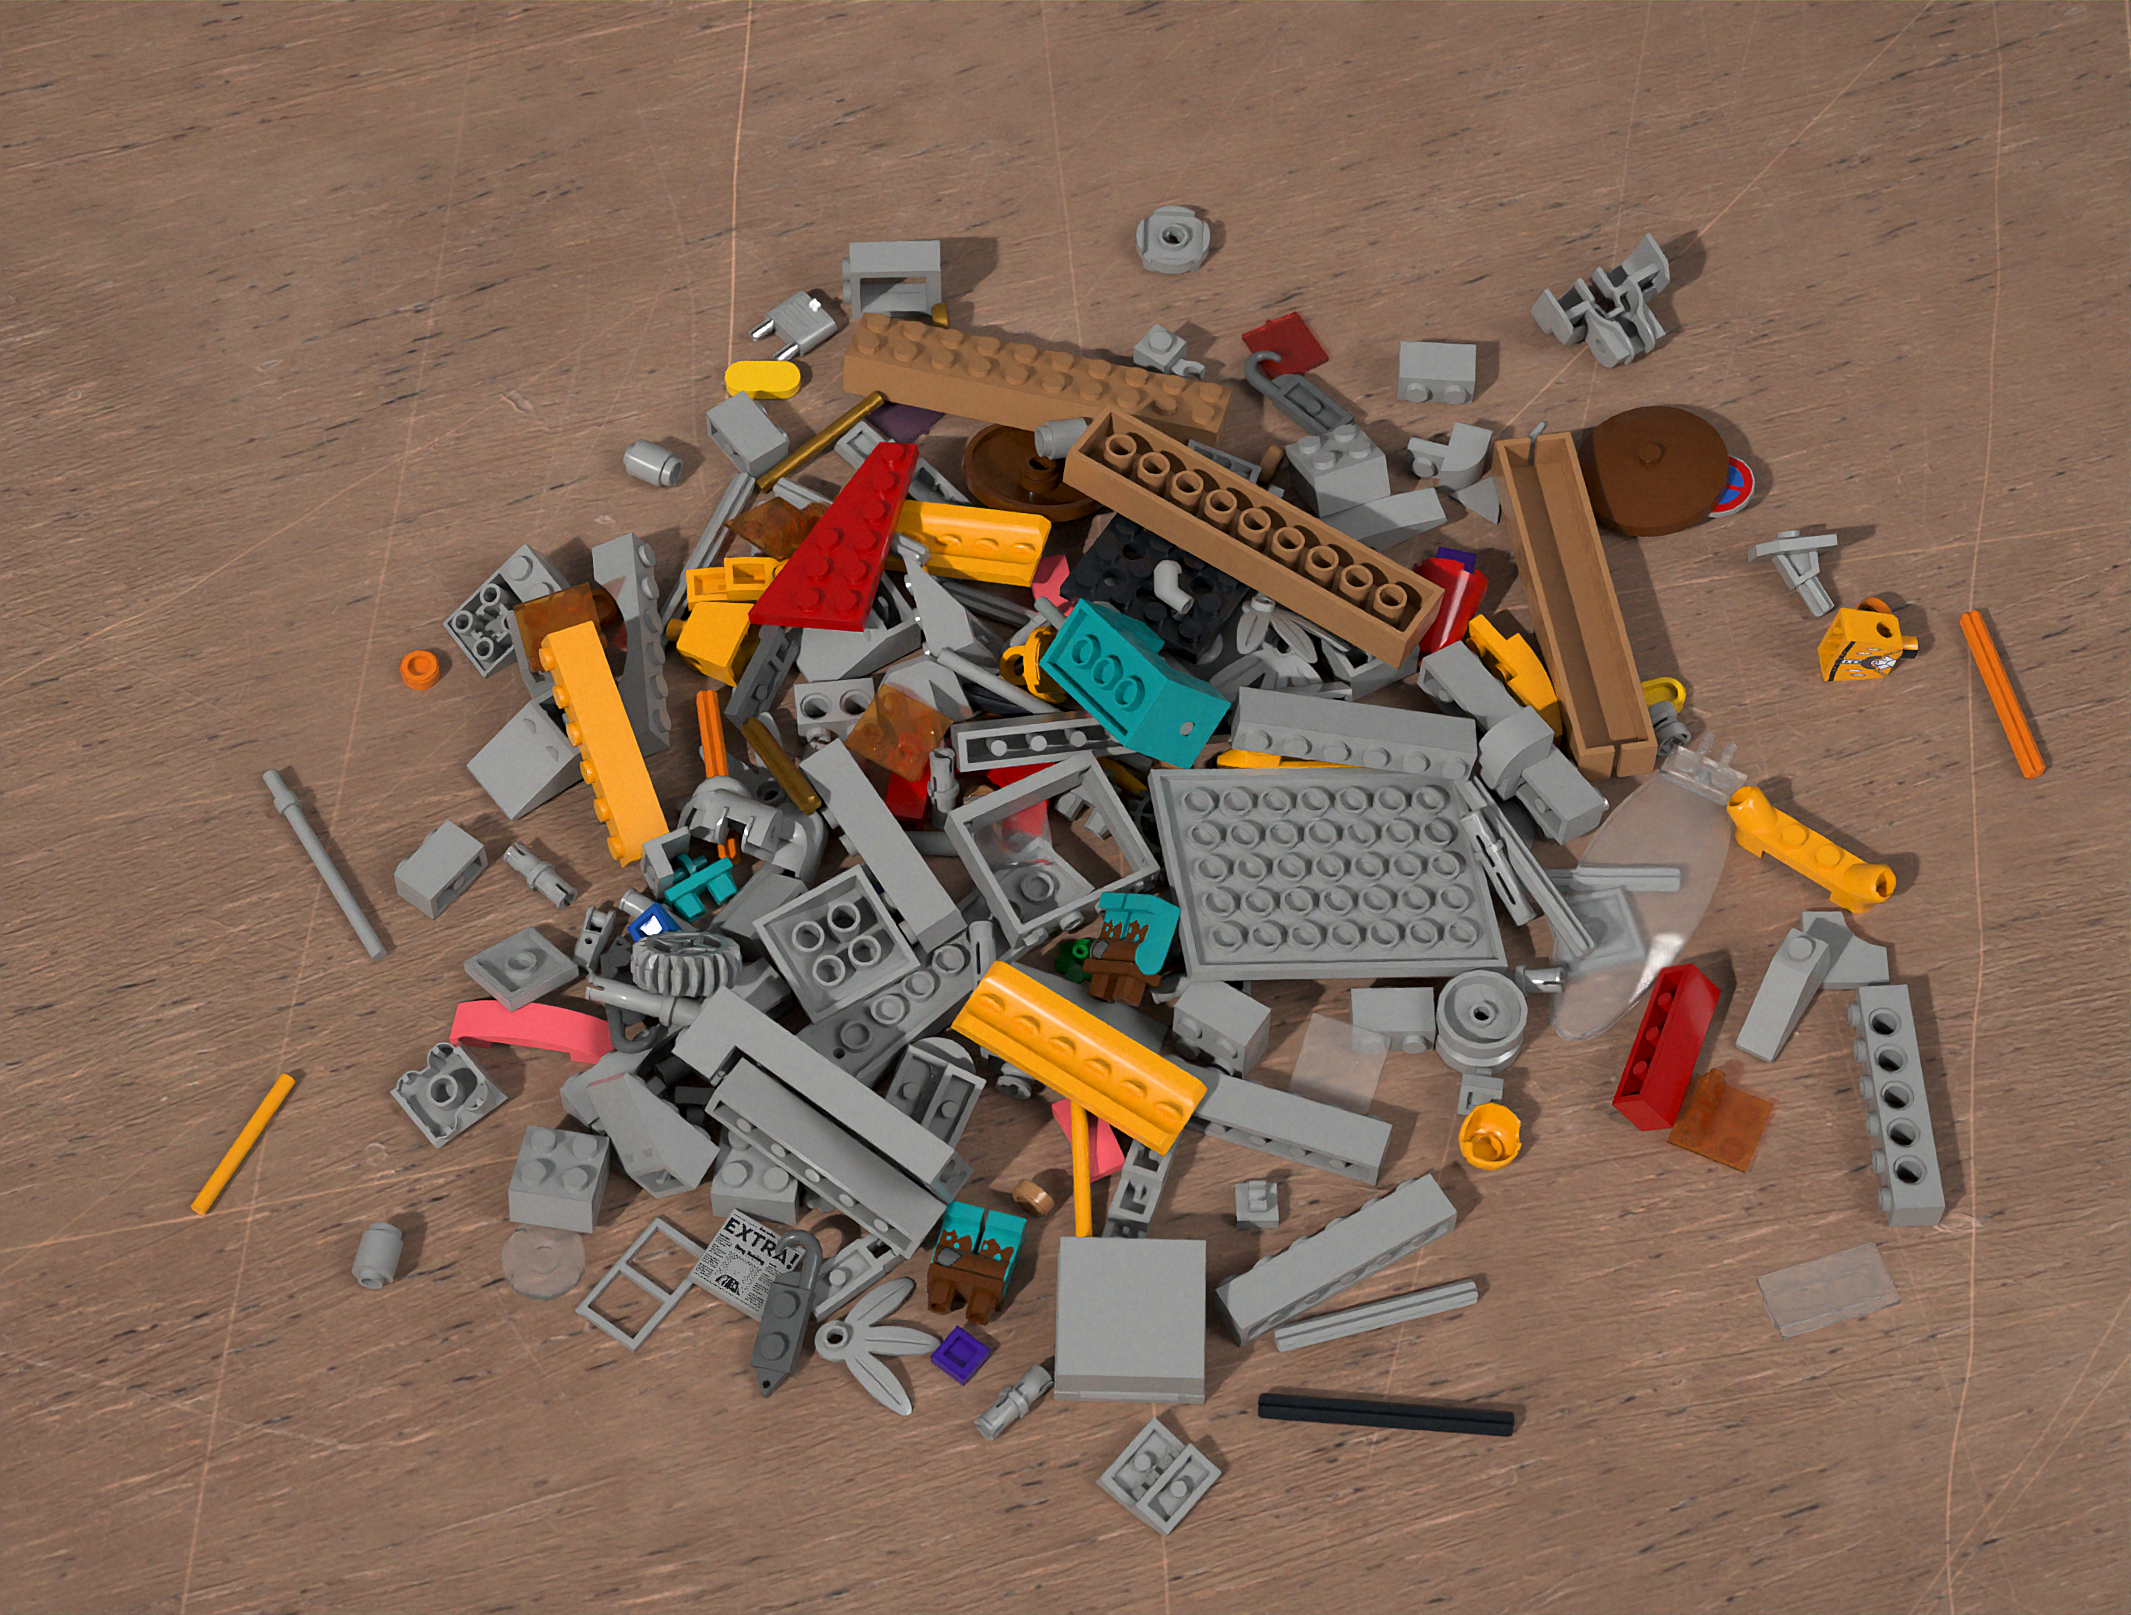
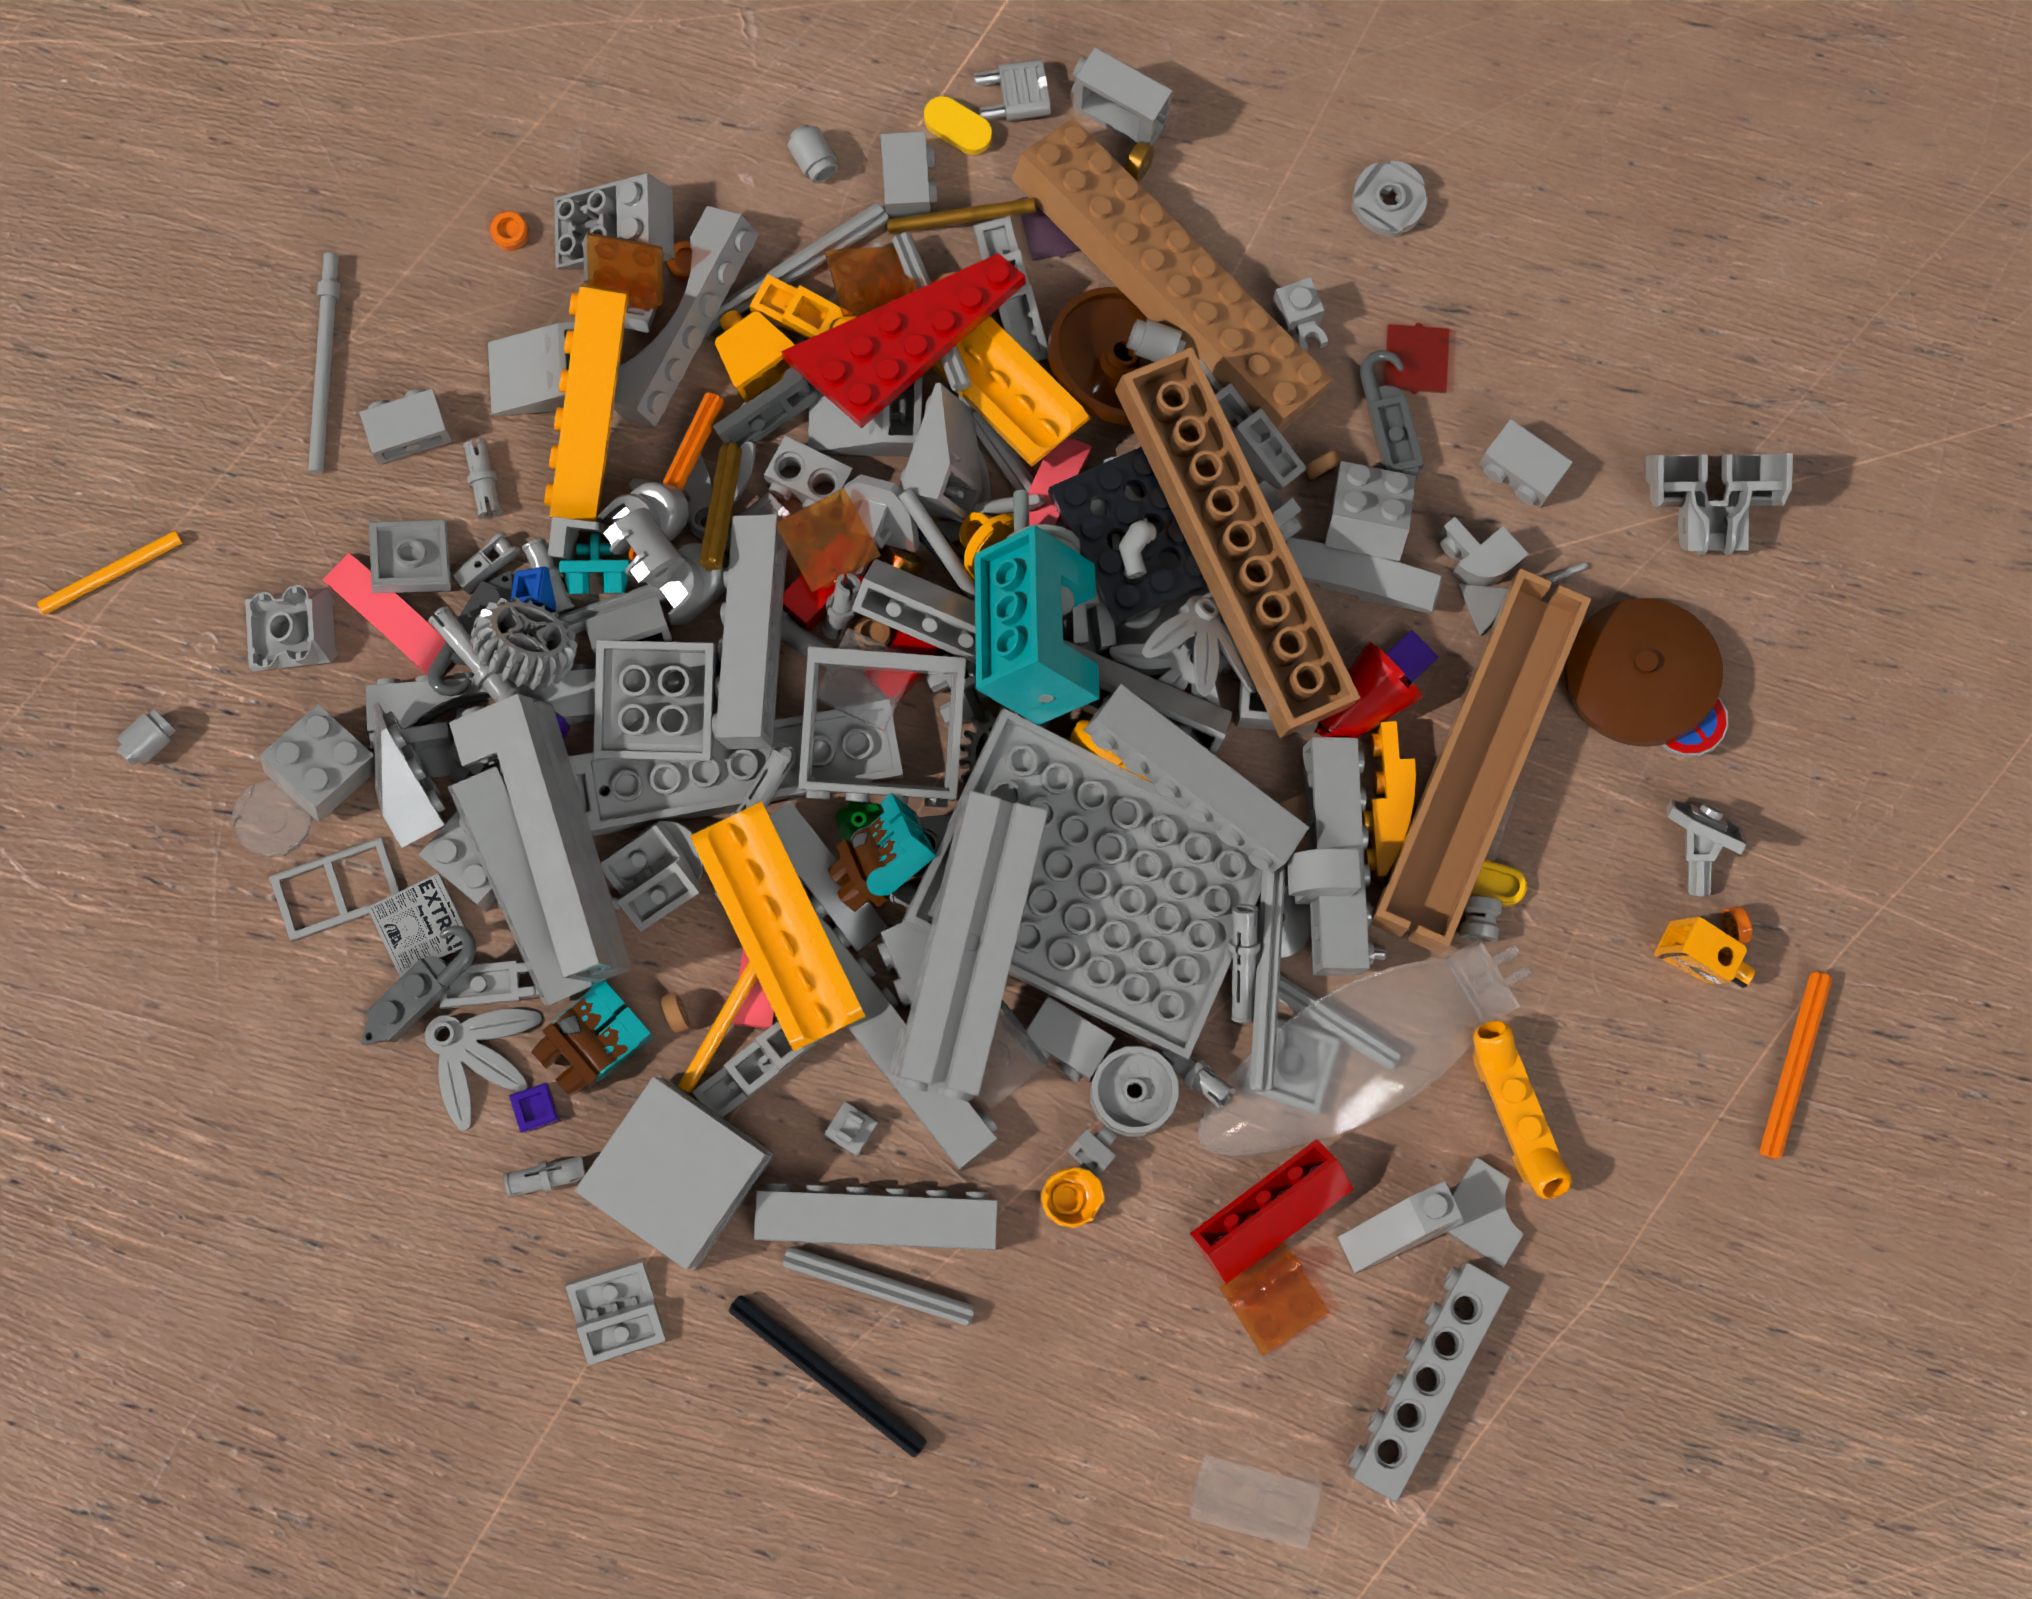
camera: 30 degrees right, 20 degrees up
none -> light grey brick [889,791,1048,1101]

